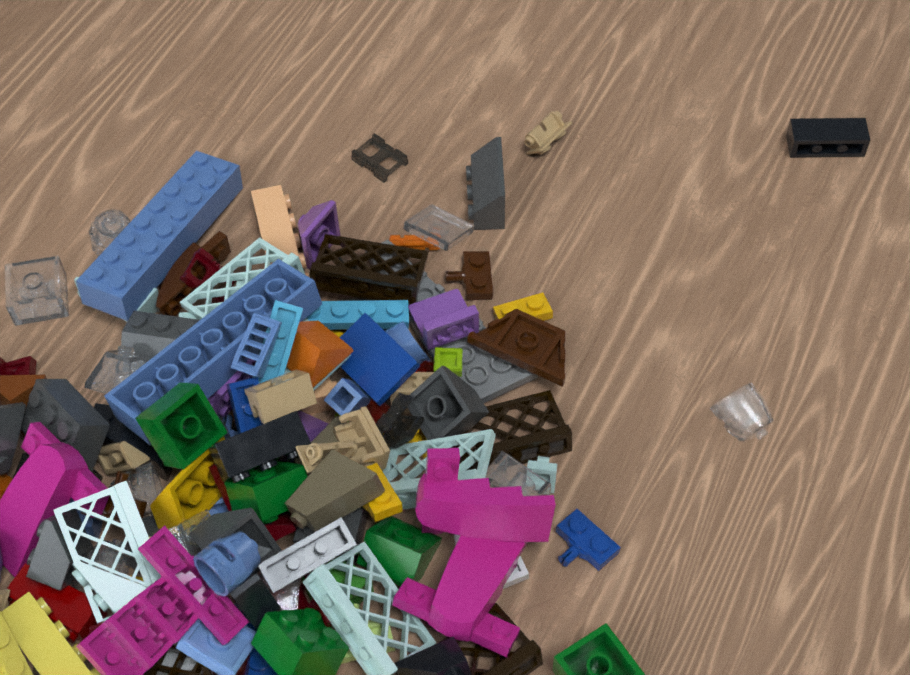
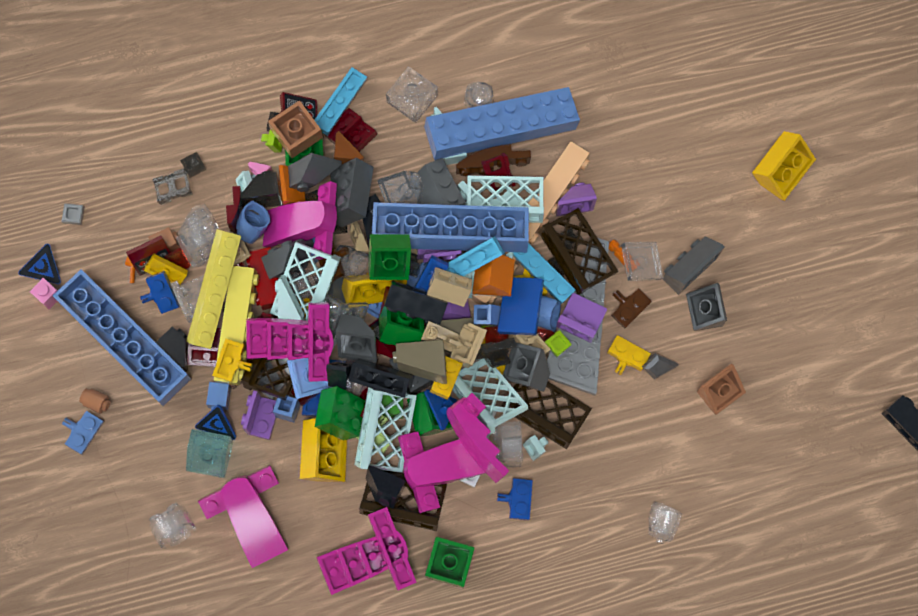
camera: 45 degrees right, 20 degrees up
medium blue helmet [193,532,260,596] -> none
medium blue slope [230,313,282,378] -> none
clear smoke piece [351,133,409,183] -> none
reddish brown wing [467,309,565,387] -> none
tan hinge [524,111,572,155] -> none
none -> blue piece [424,390,457,430]
none -> flat silver piece [642,353,679,379]
none -> dark grey slope [686,283,727,331]
none -> nougat slope [697,364,746,415]
none -> yellow slope [752,131,816,201]

